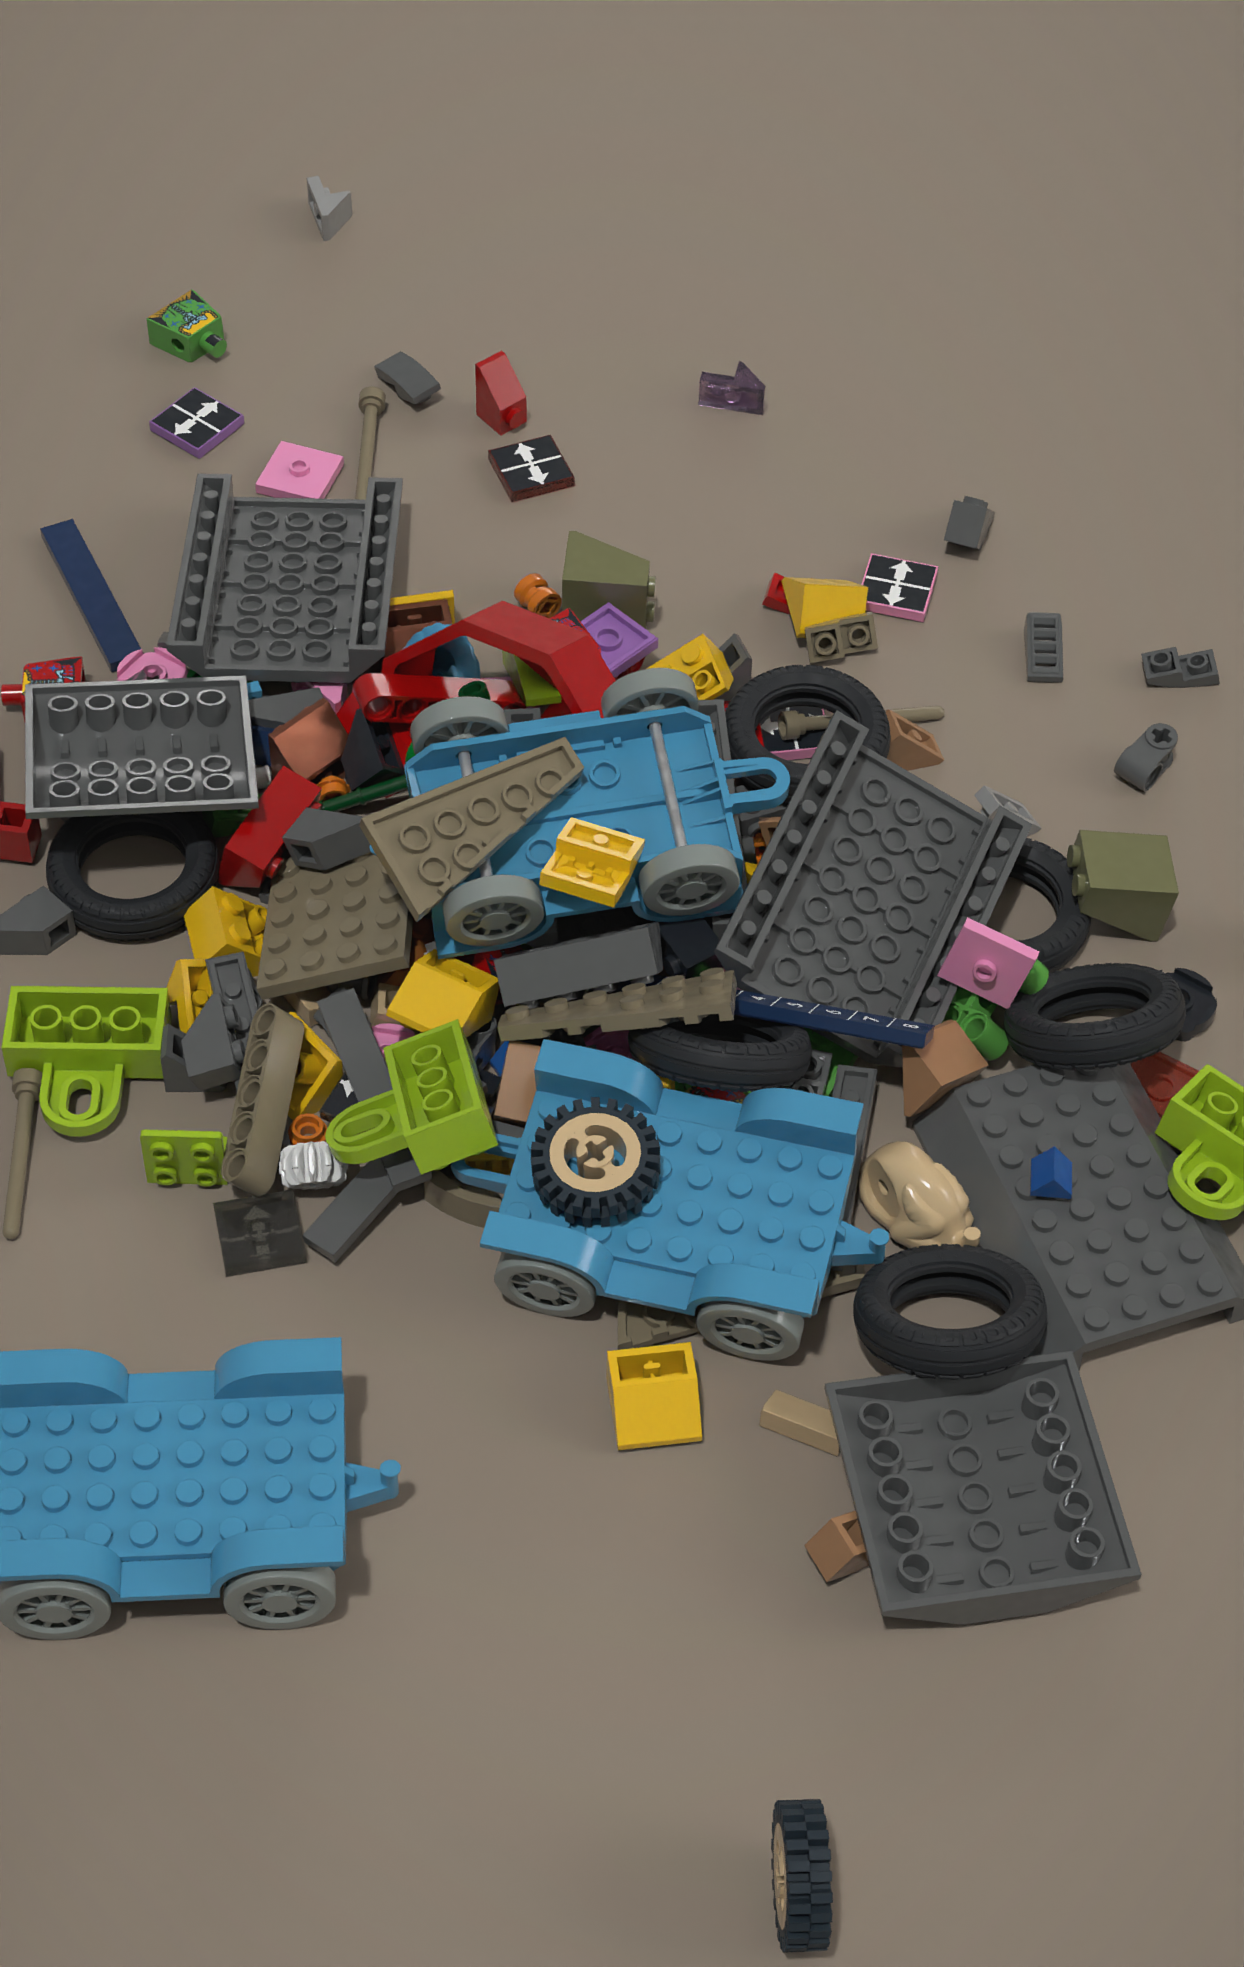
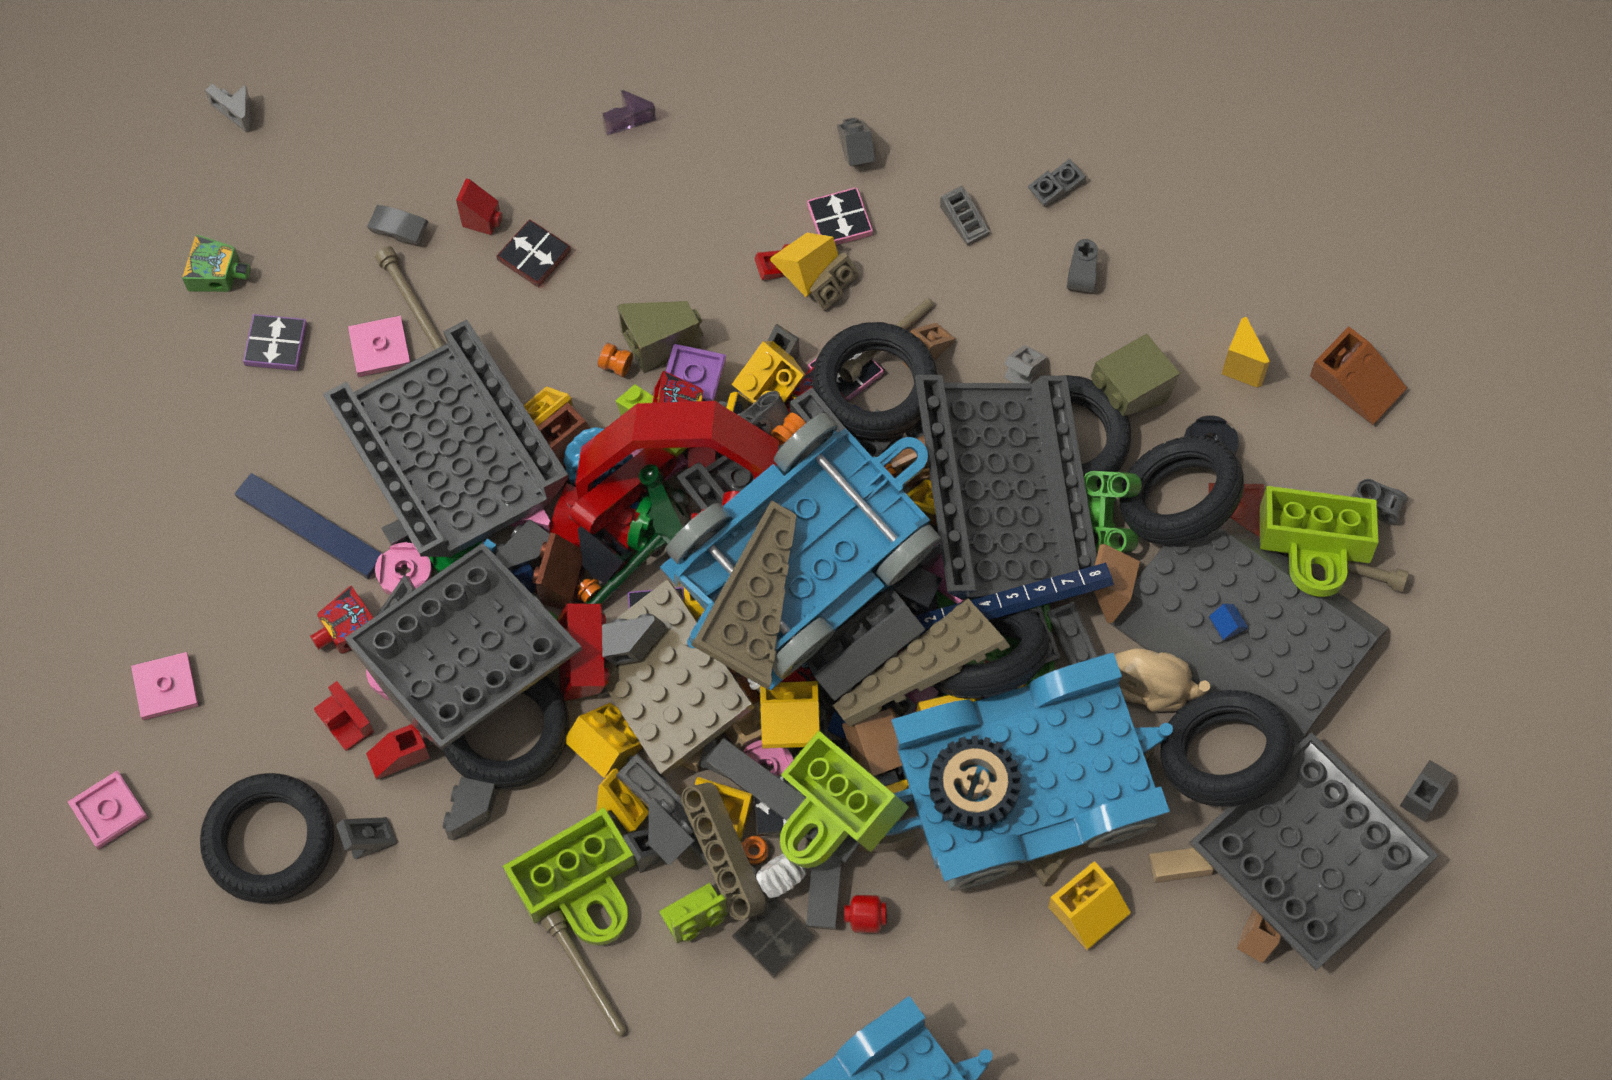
camera: 30 degrees left, 15 degrees up
yellow slope [539,817,645,908] -> none
bright pink plate [937,917,1039,1009] -> none
none -> red head [844,895,887,933]
none -> dark grey slope [1400,760,1454,822]

